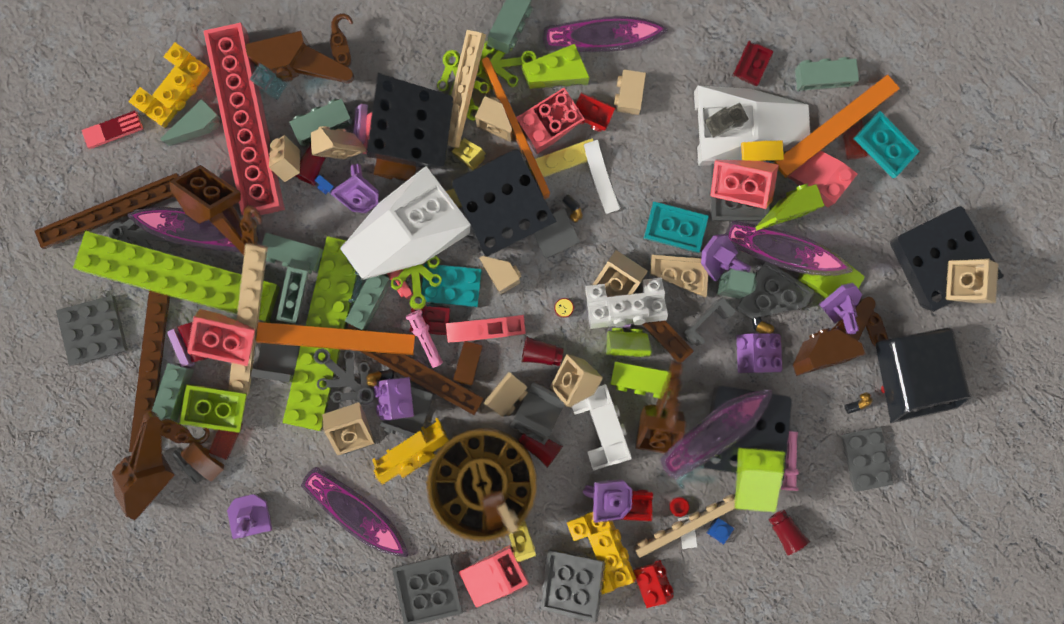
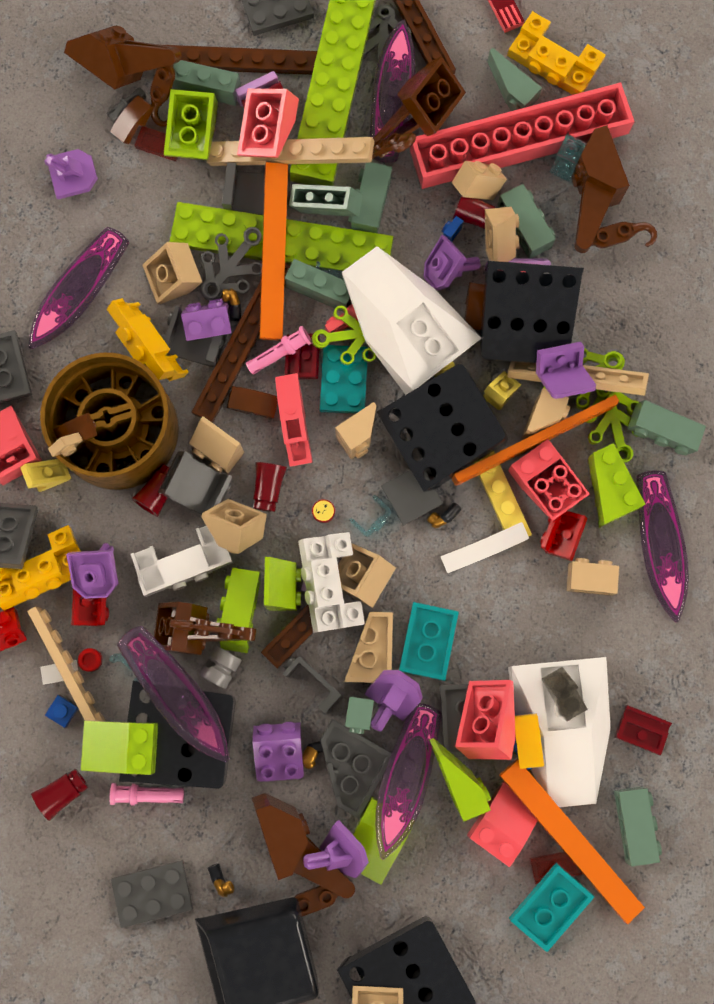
camera: 85 degrees right, 5 degrees down
none -> light grey wheel [199,646,242,689]
none -> clear light blue piece [349,495,391,537]
none -> medium lavender bracket [536,342,596,399]

